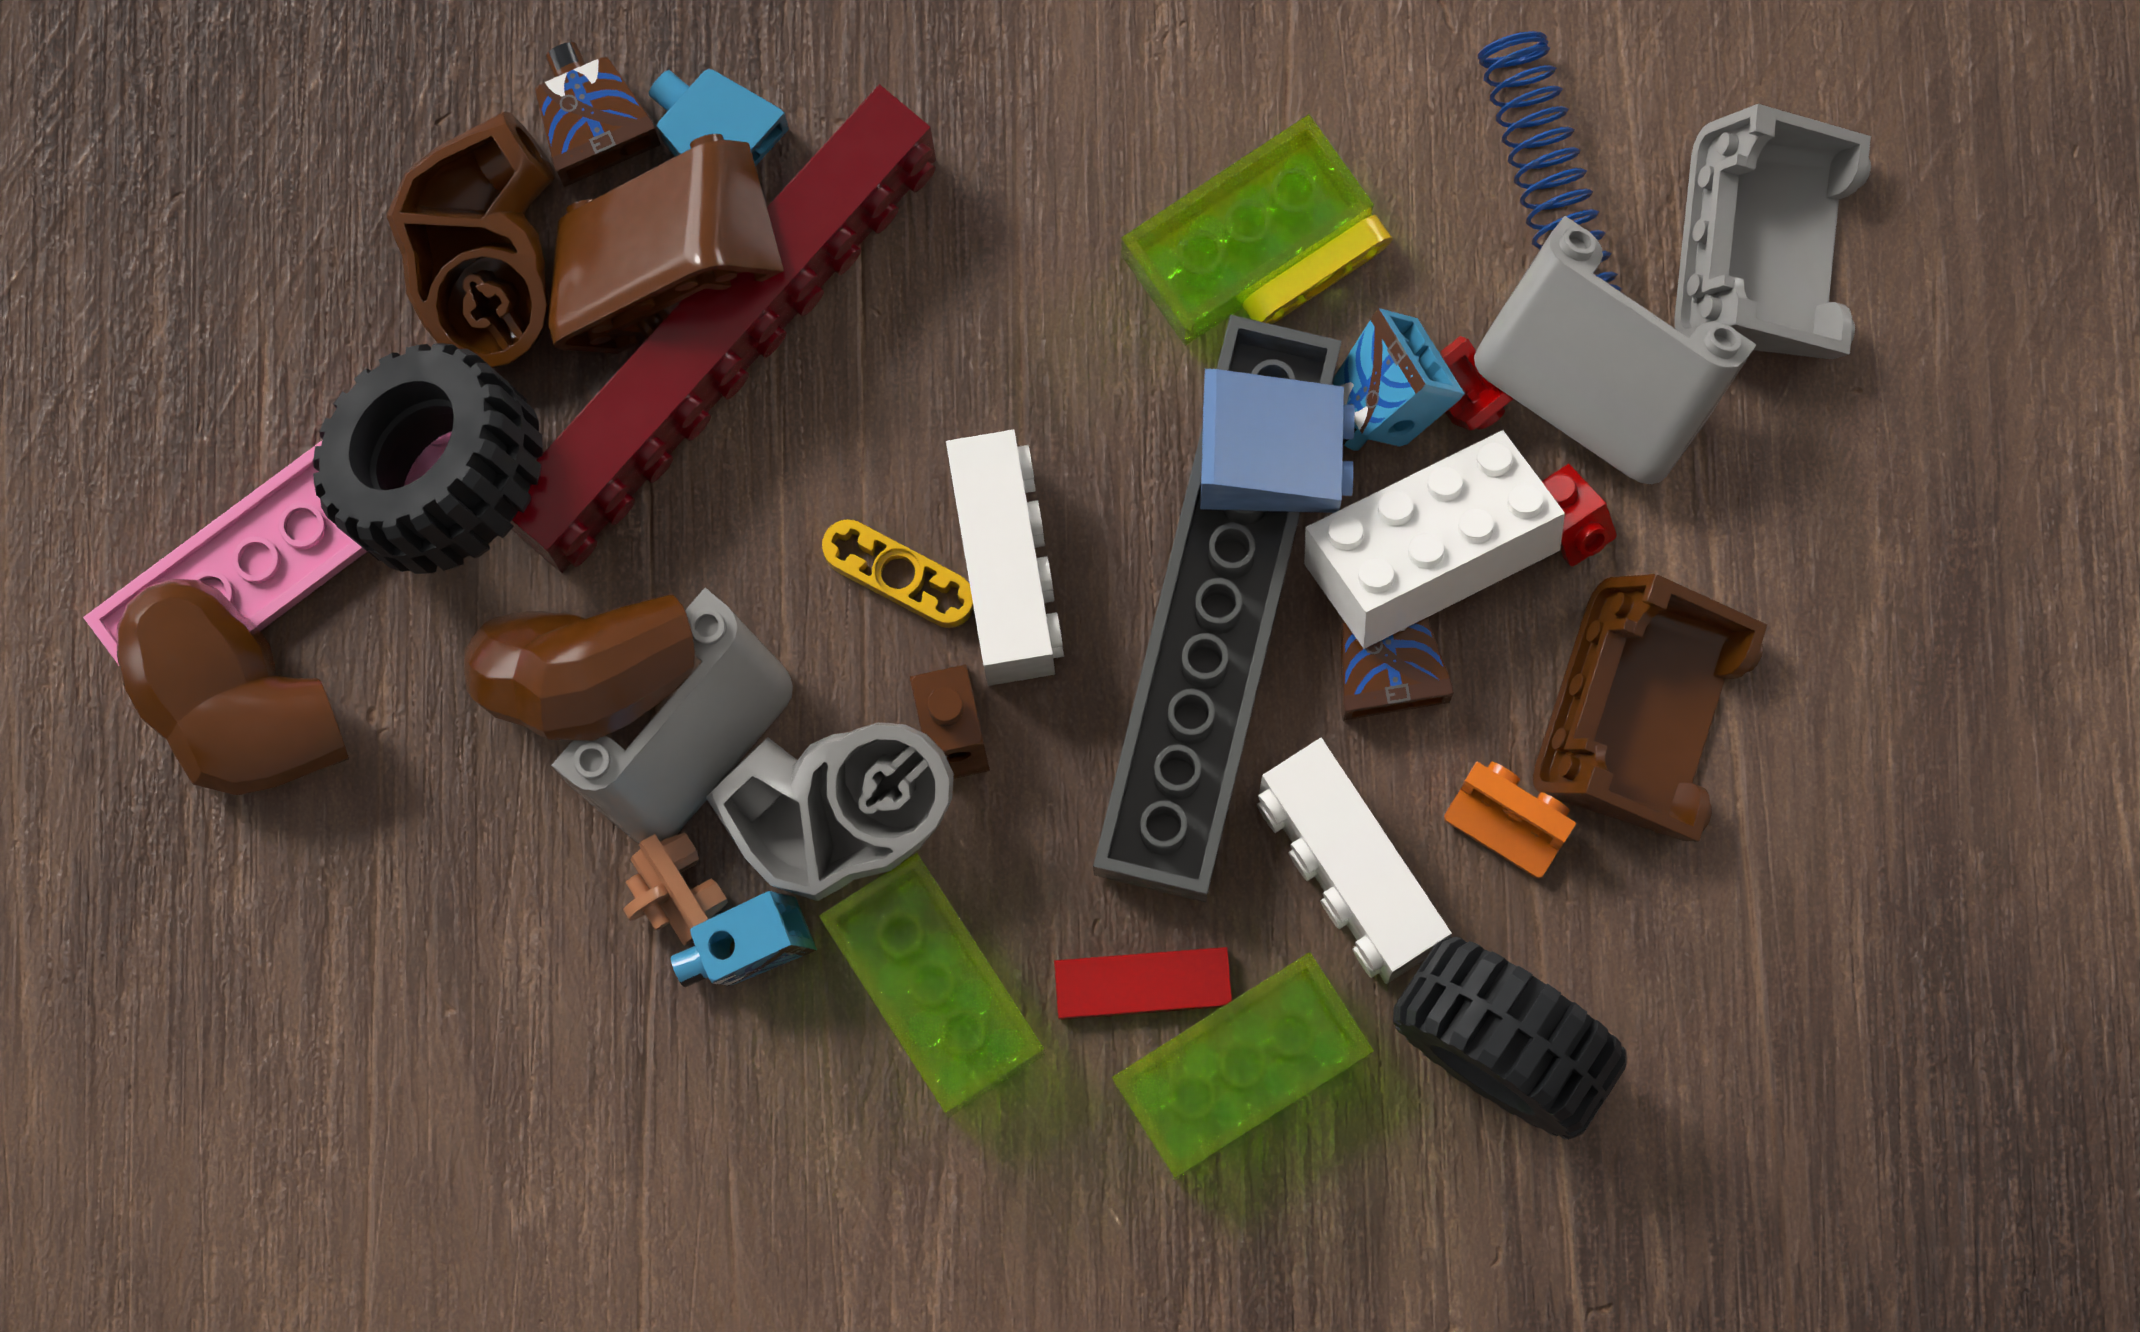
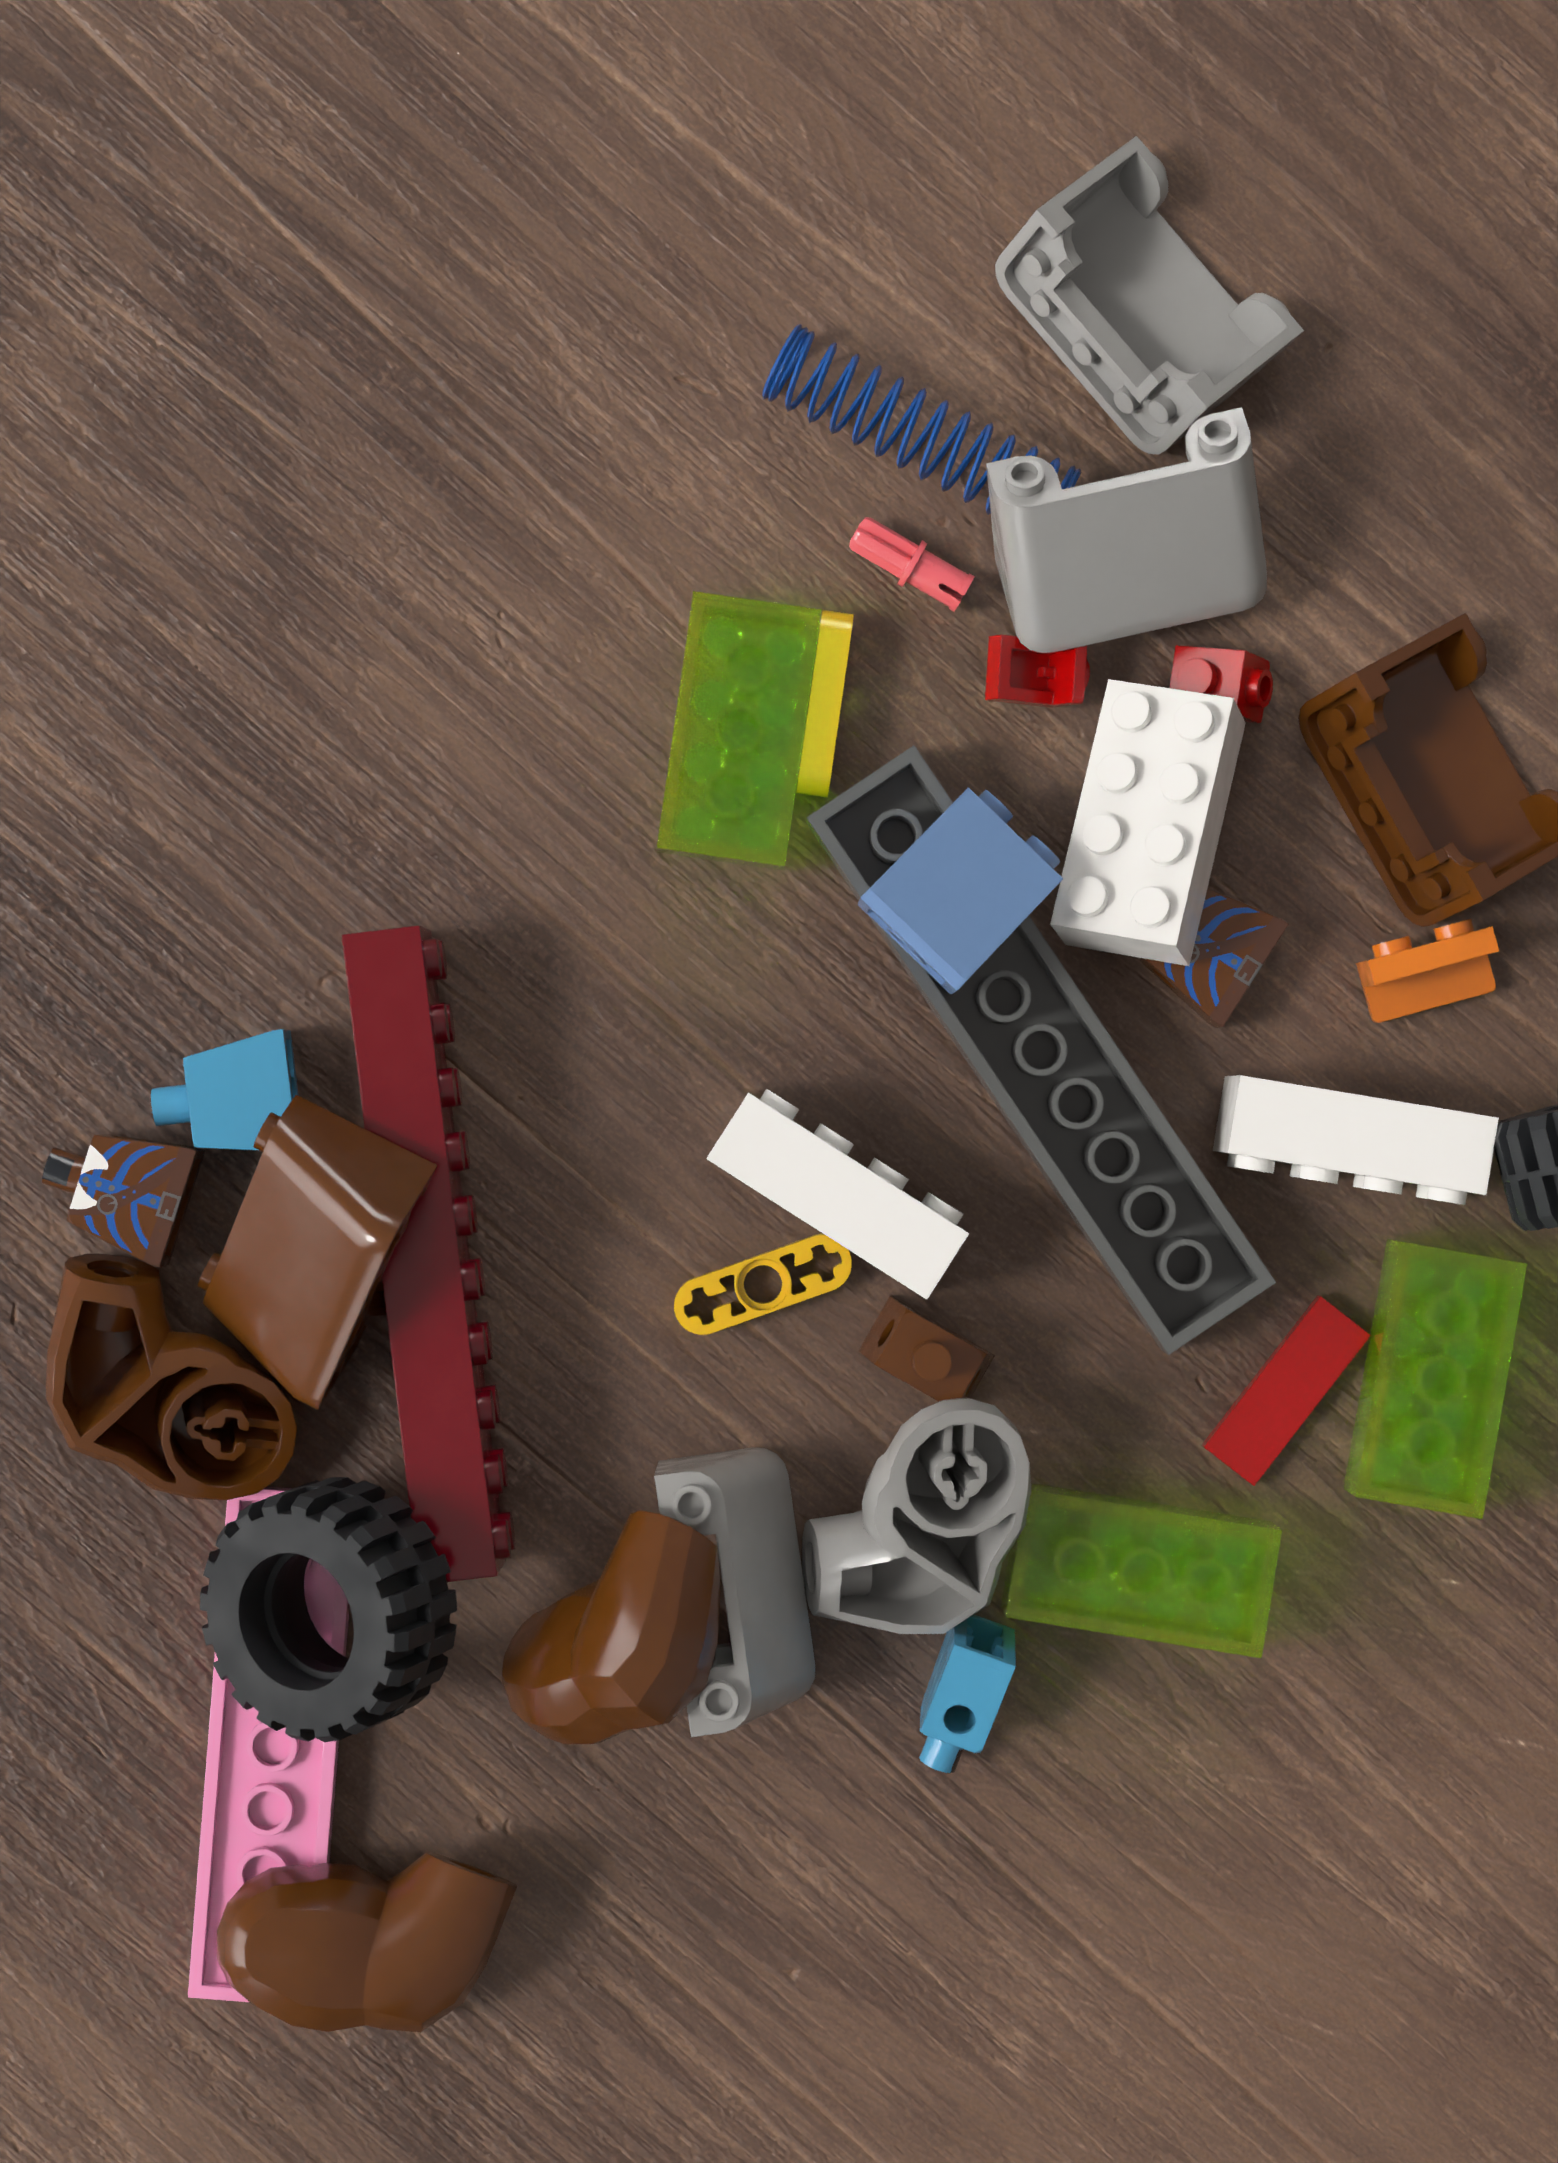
camera: 60 degrees left, 10 degrees up
nougat hips [623,833,728,946] -> none
dark azure torso [1333,308,1465,451] -> none
none -> coral axle [849,517,975,612]

